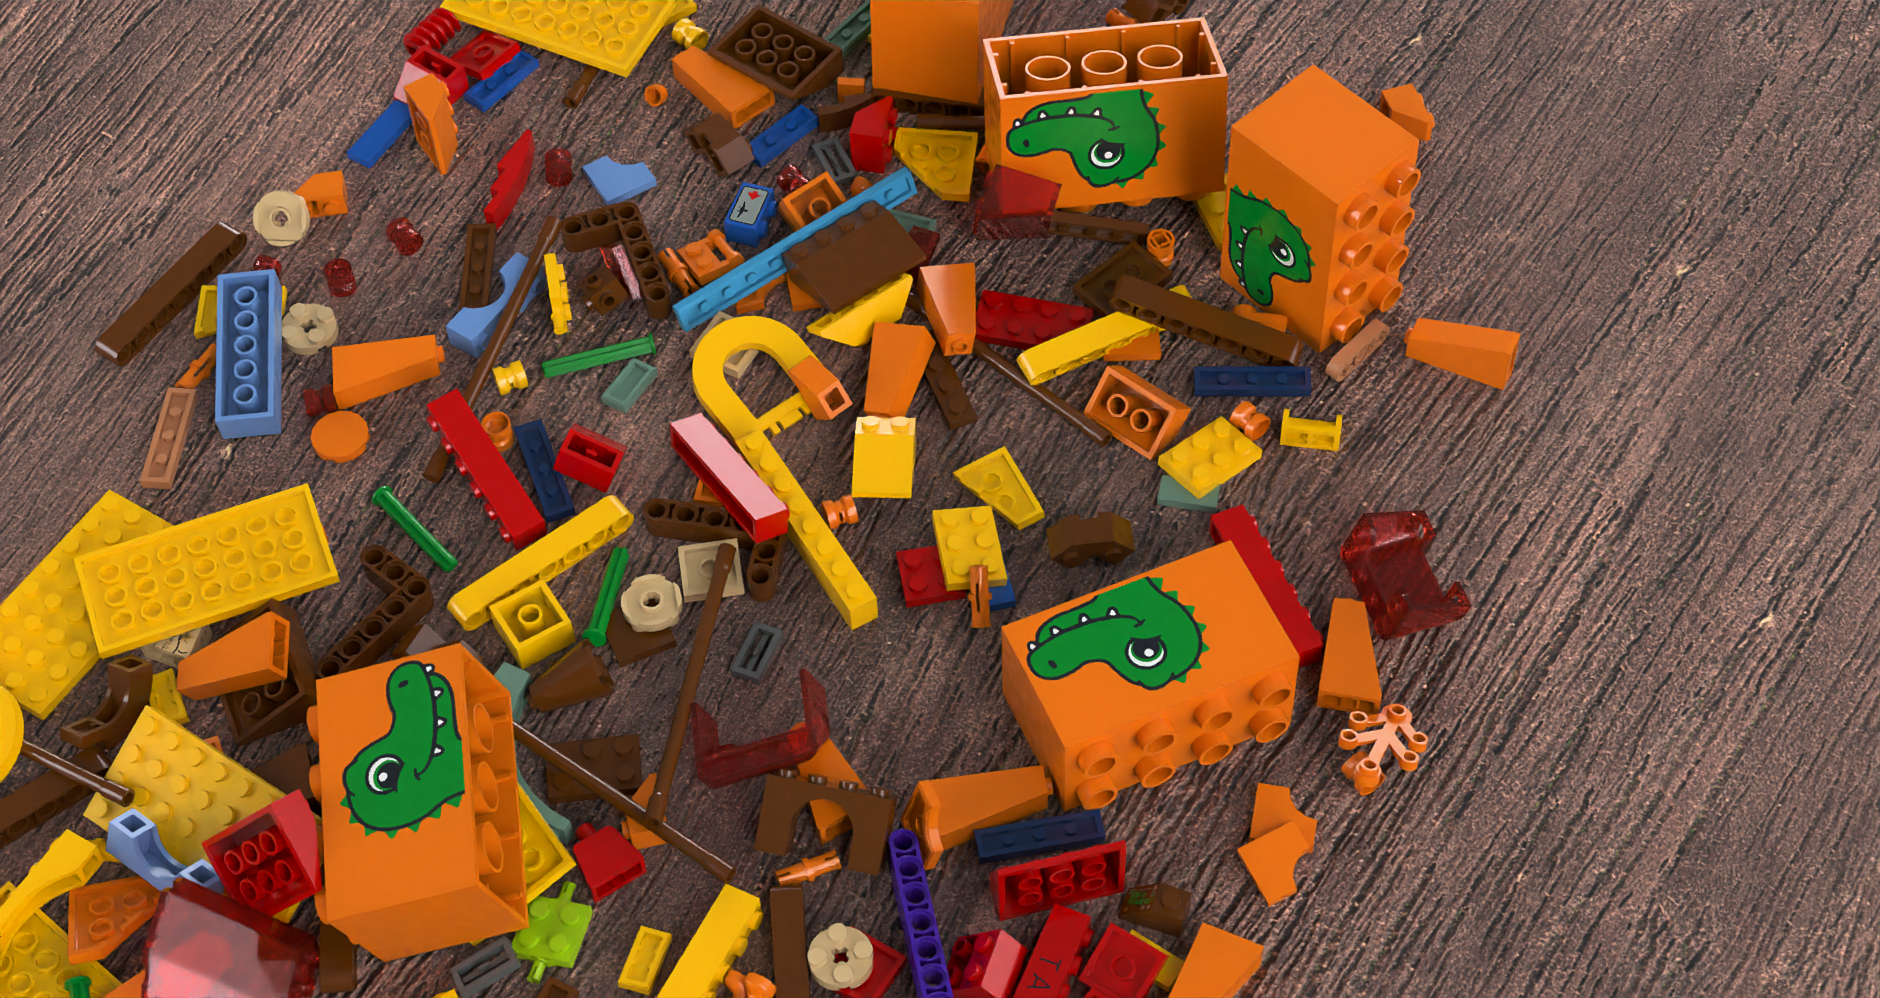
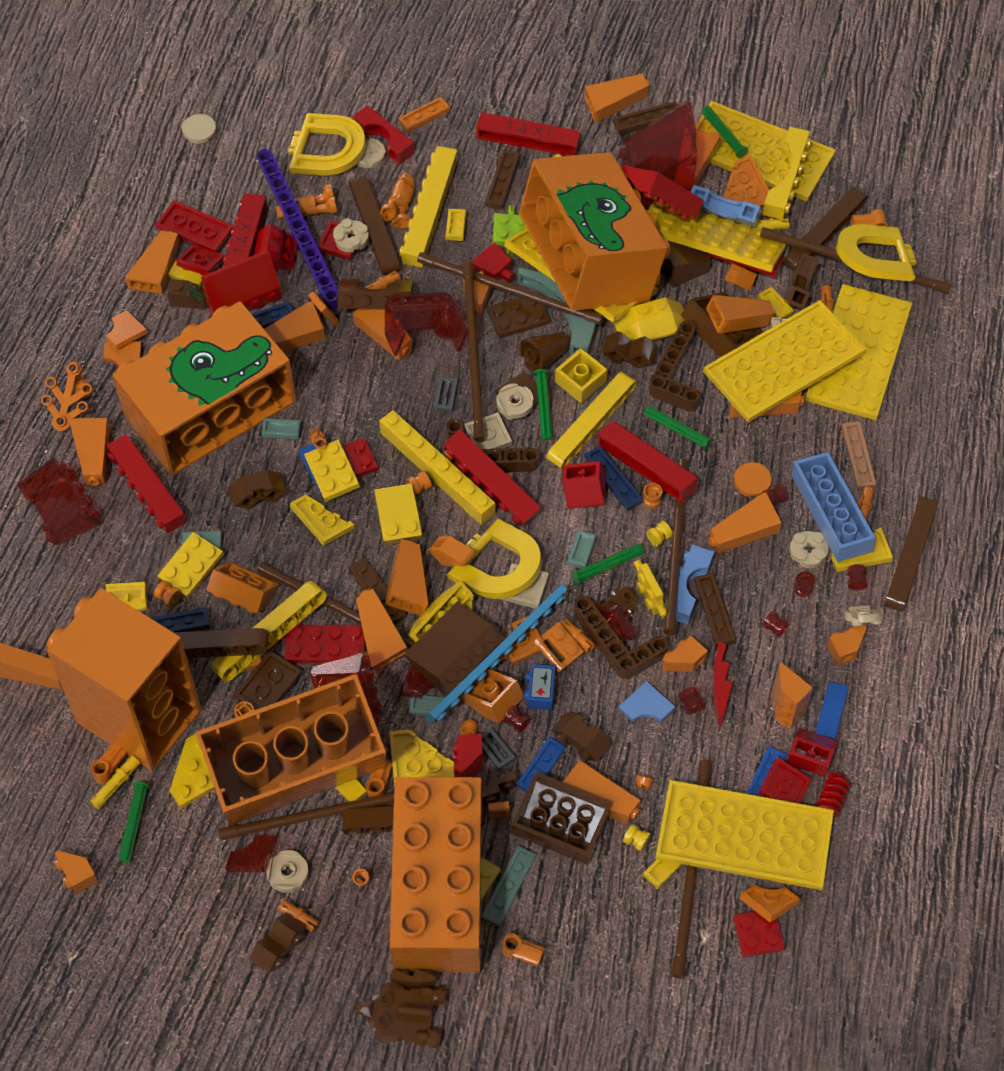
camera: 165 degrees right, 5 degrees up
none -> orange slope [662,636,708,672]
none -> orange pin [820,285,834,313]

